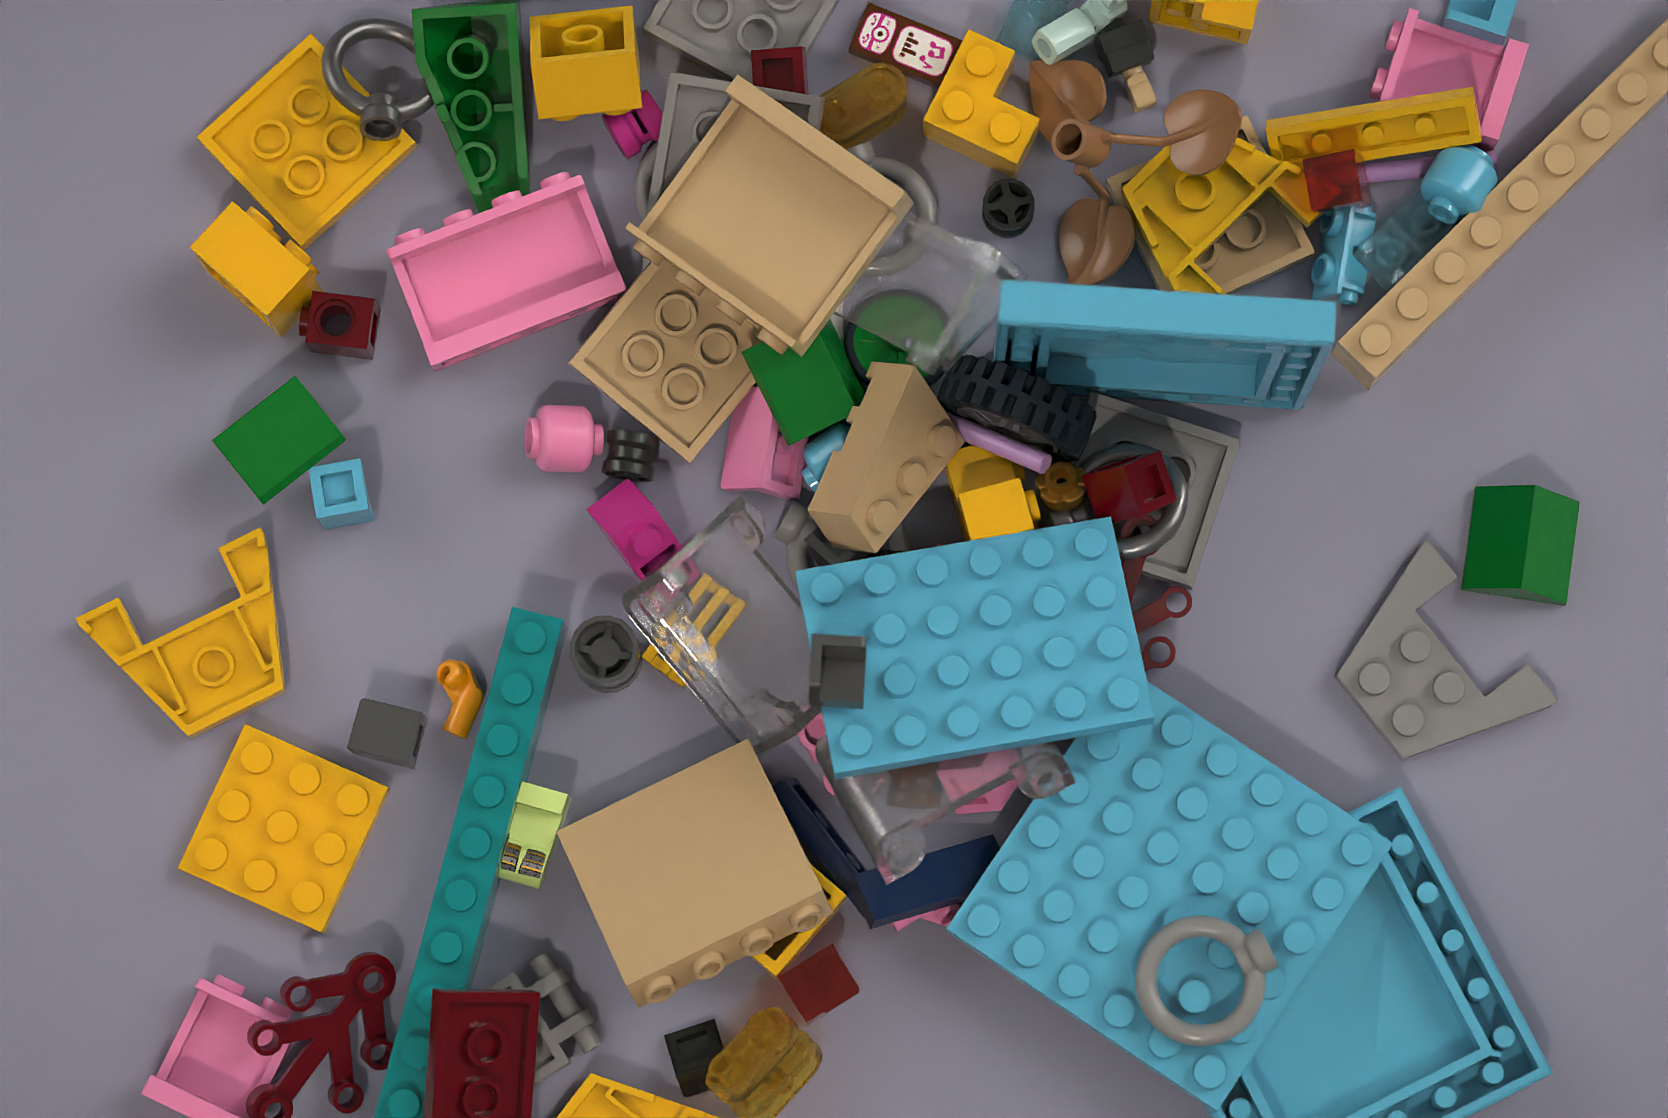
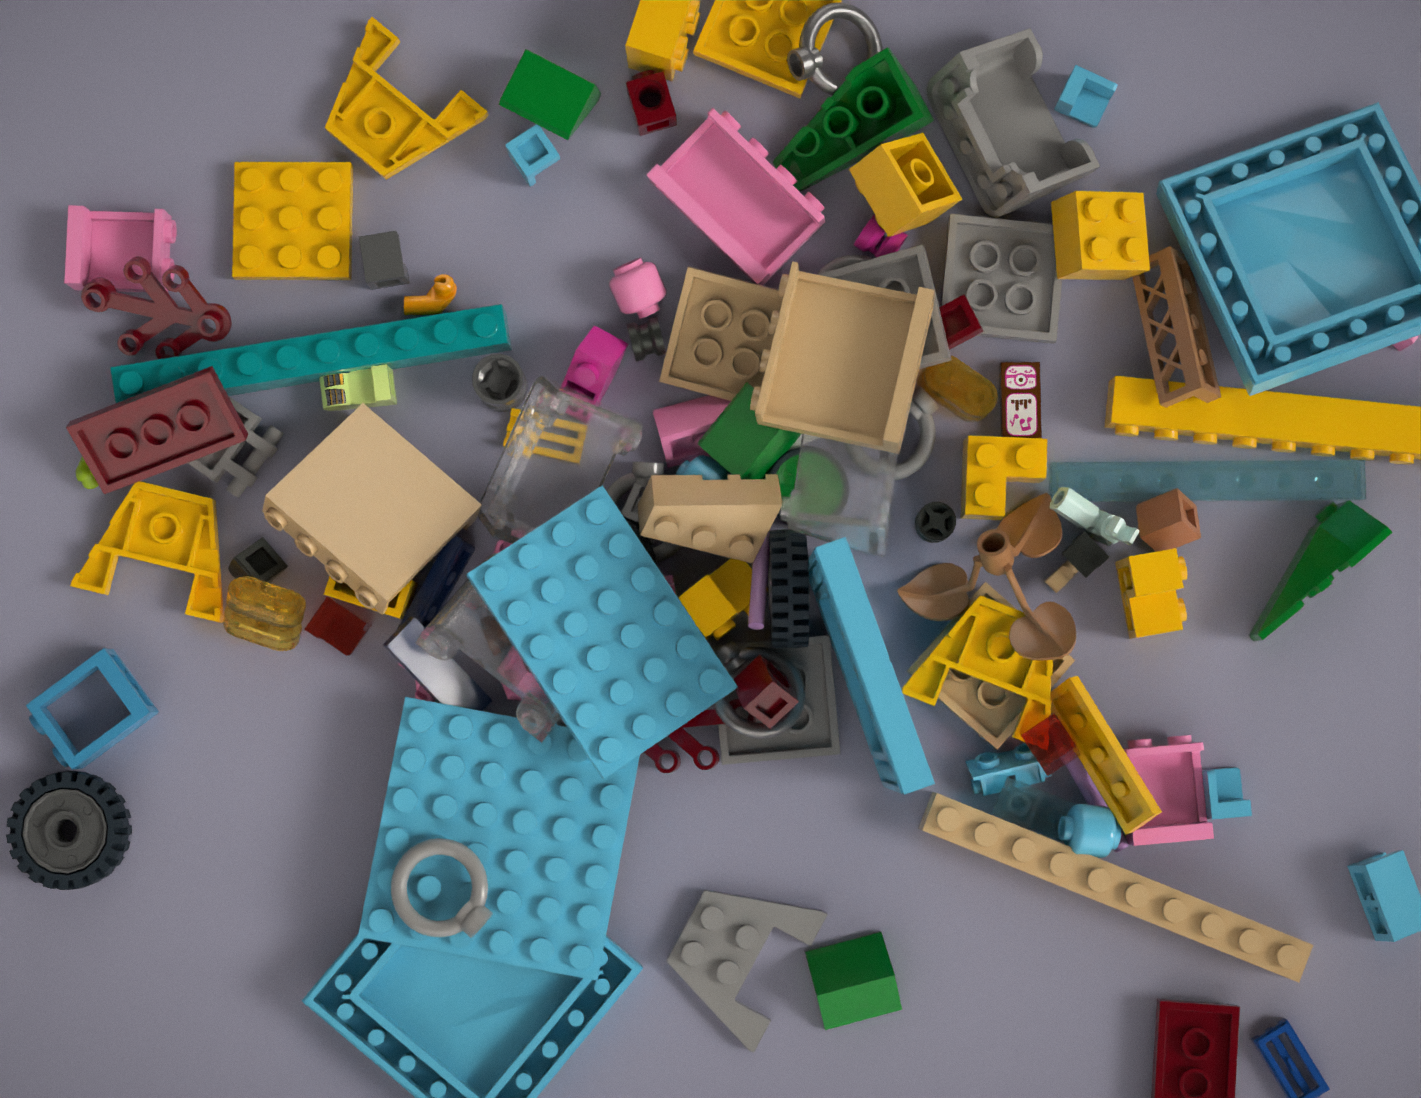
camera: 65 degrees right, 5 degrees up
dark grey panel [809,634,867,709] -> none
pearl gold plate [1036,462,1086,511] -> none

